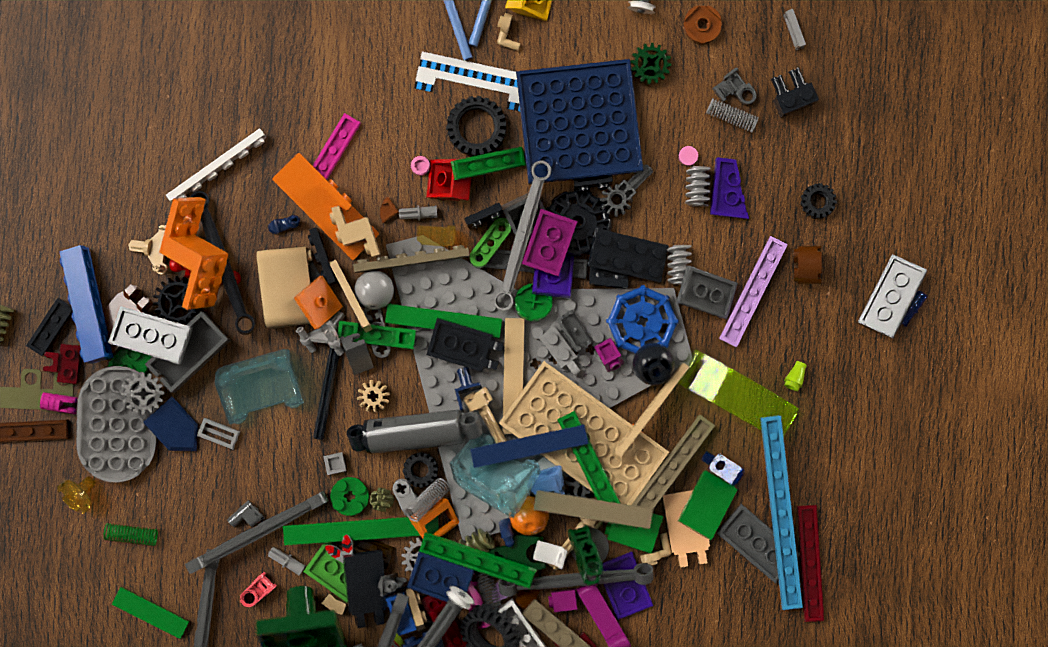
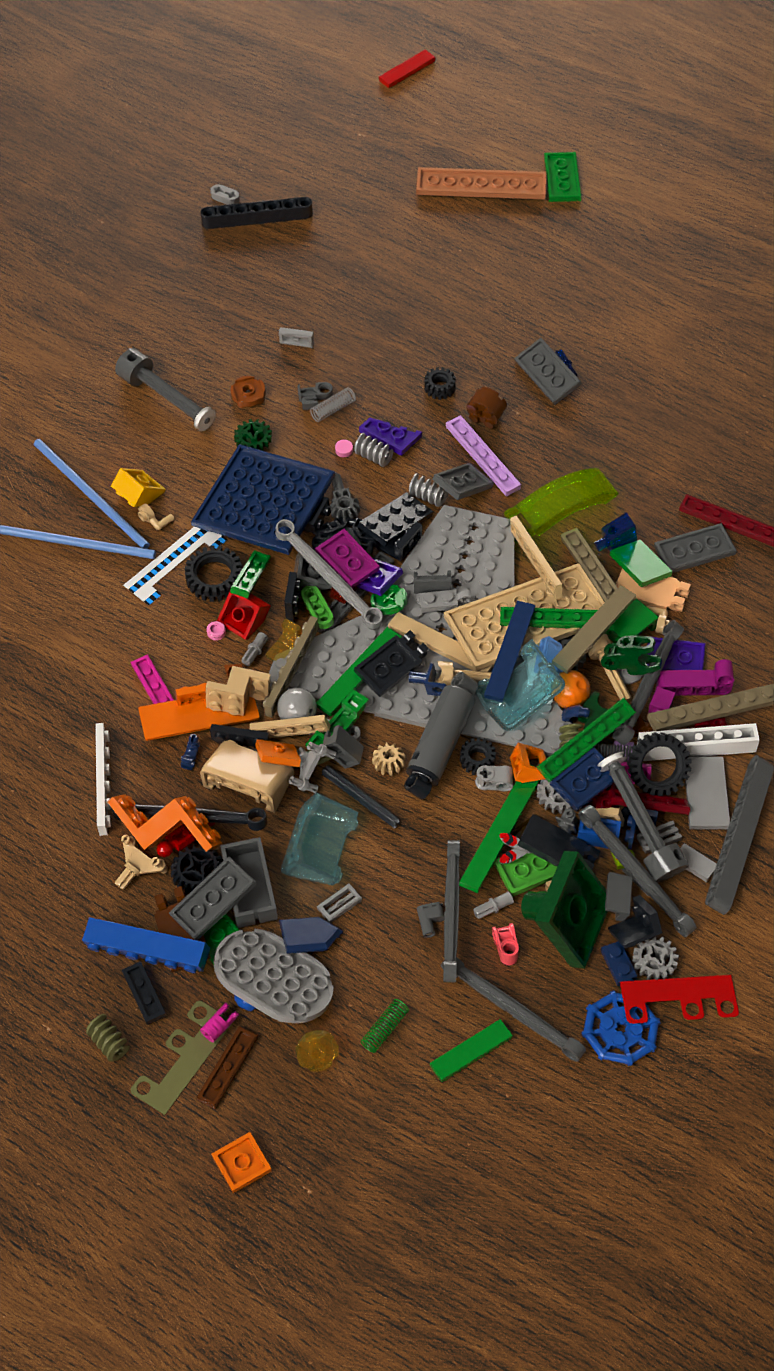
camera: 60 degrees left, 30 degrees down
dark red plate [43,344,81,384] -> none
light grey gear [120,372,164,414] -> none
light grey plate [323,452,347,475] -> none
green plate [330,477,369,516] -> none
olive gear [370,487,394,512] -> none
light grey piece [405,478,450,522] -> none
white bracket [533,540,567,569] -> none
magenta bracket [594,338,624,372] -> none
blue plate [606,285,679,353] -> none
black wheel [632,343,675,385] -> none
dark azure plate [760,415,802,610] -> none
black brick [771,67,819,118] -> none
lime cone [784,361,807,391] -> none

